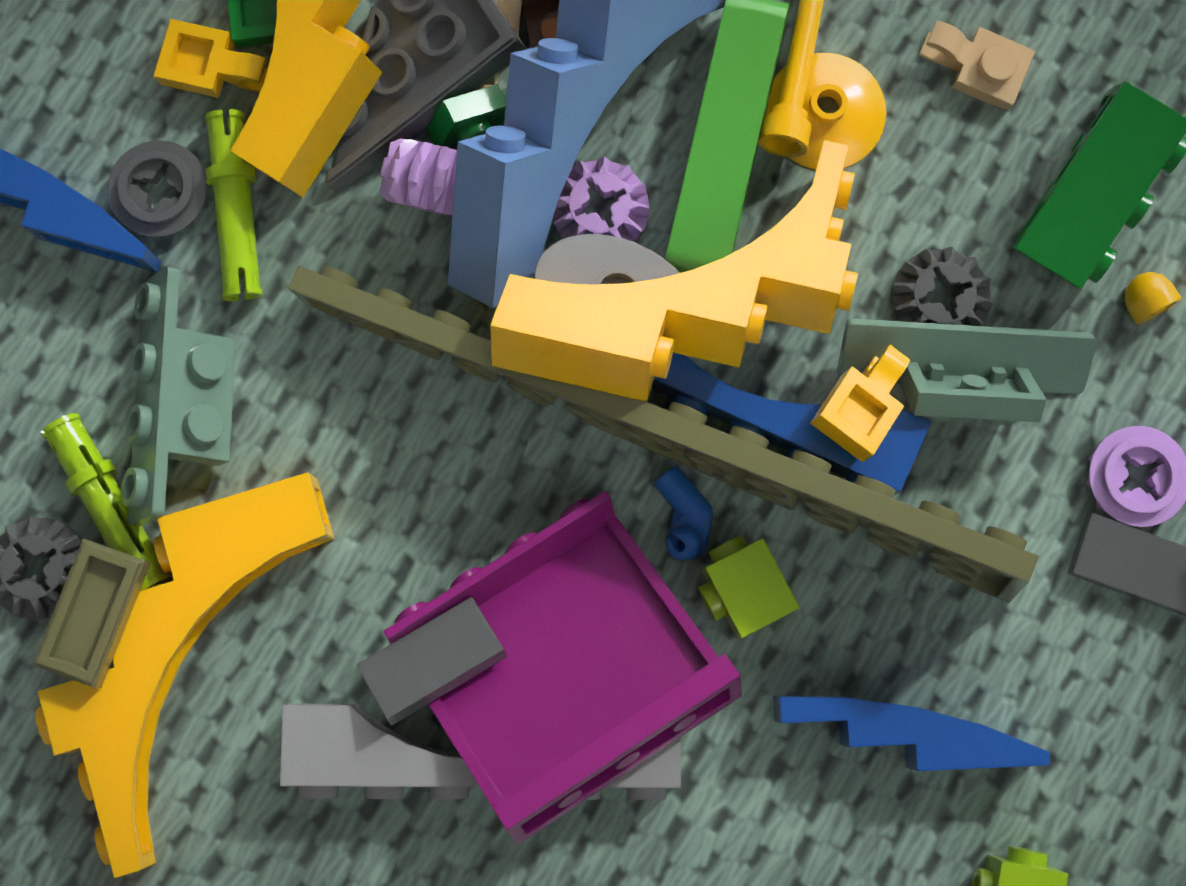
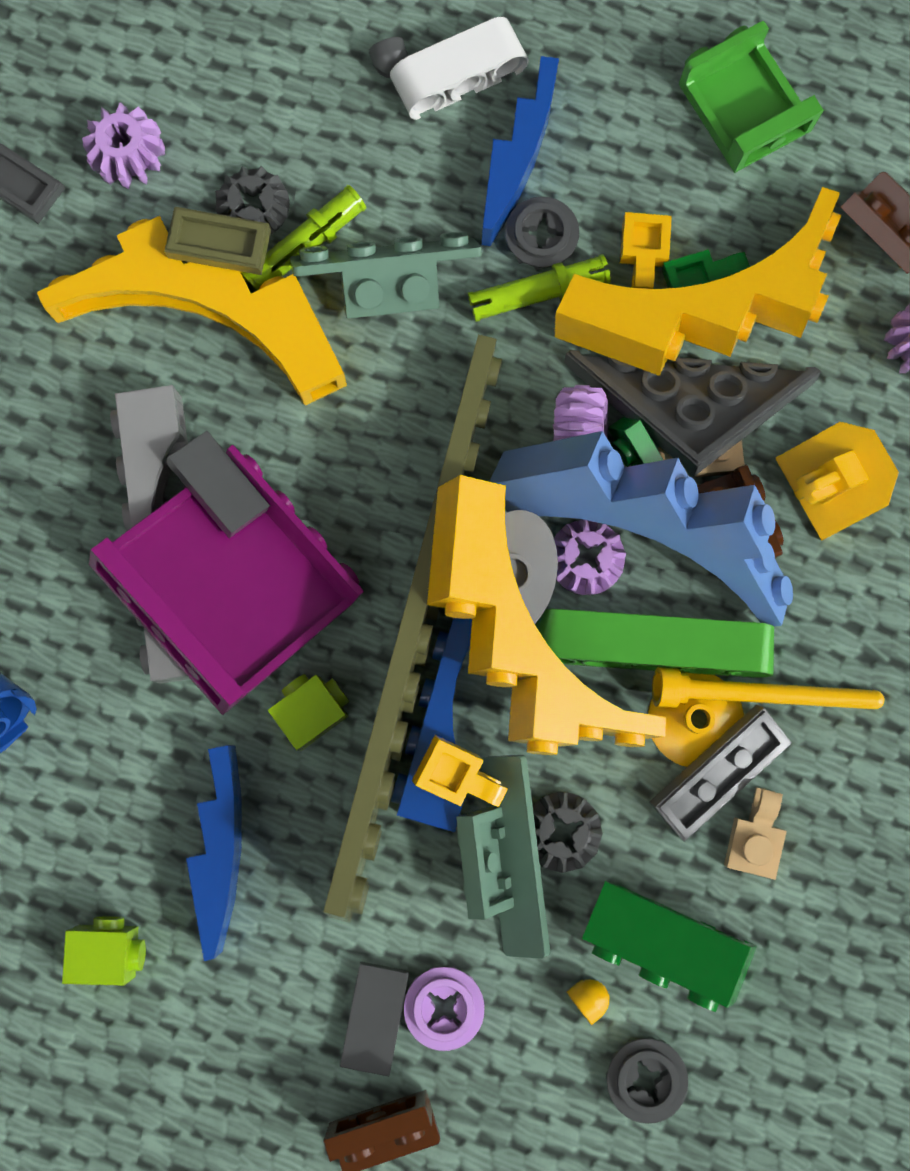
camera: 80 degrees right, 0 degrees up
blue arm [653,465,713,561] -> none
none -> tile [649,704,792,842]

